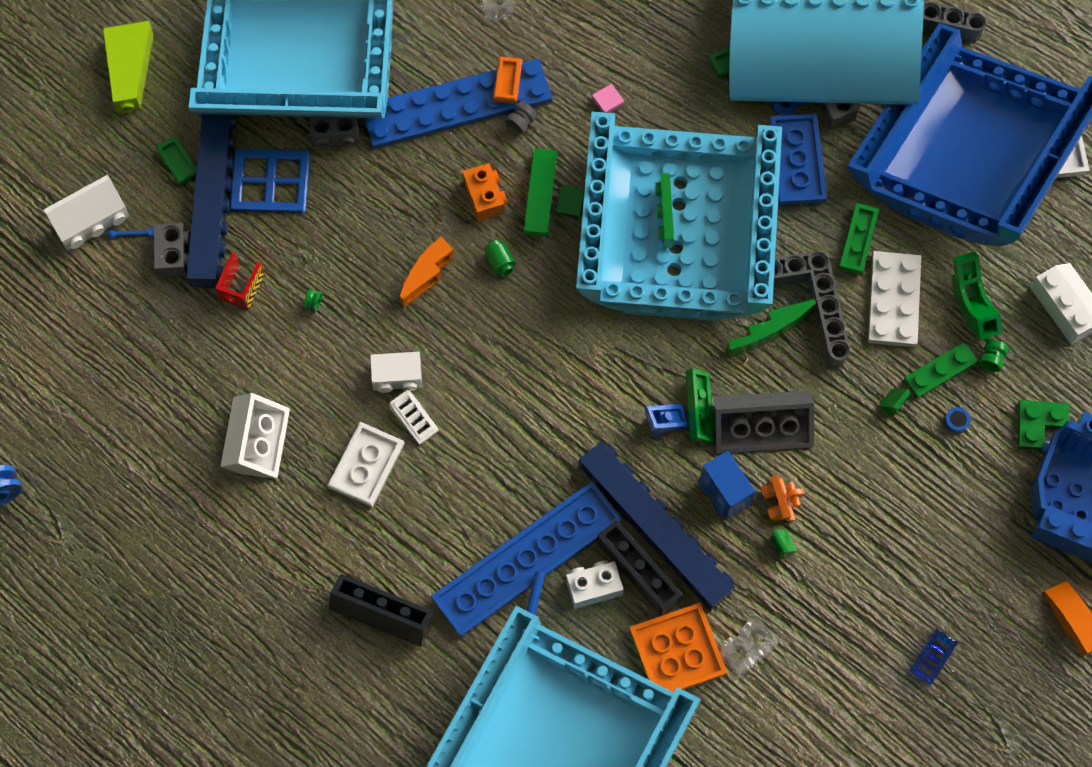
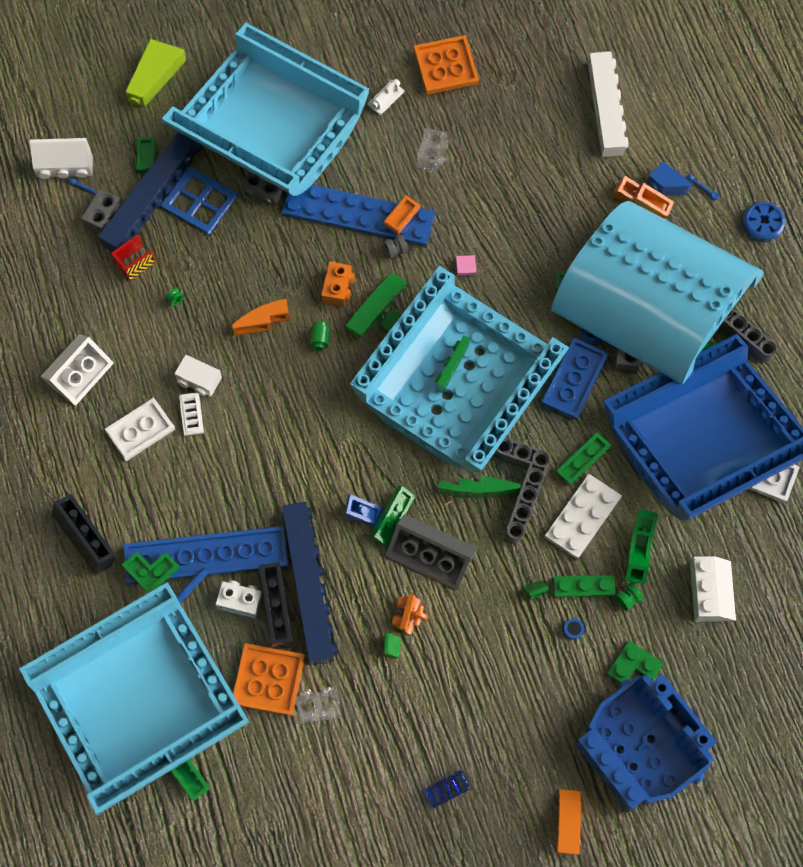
camera: 30 degrees right, 0 degrees up
blue brick [699,451,756,520] -> none
none -> green plate [122,551,180,593]

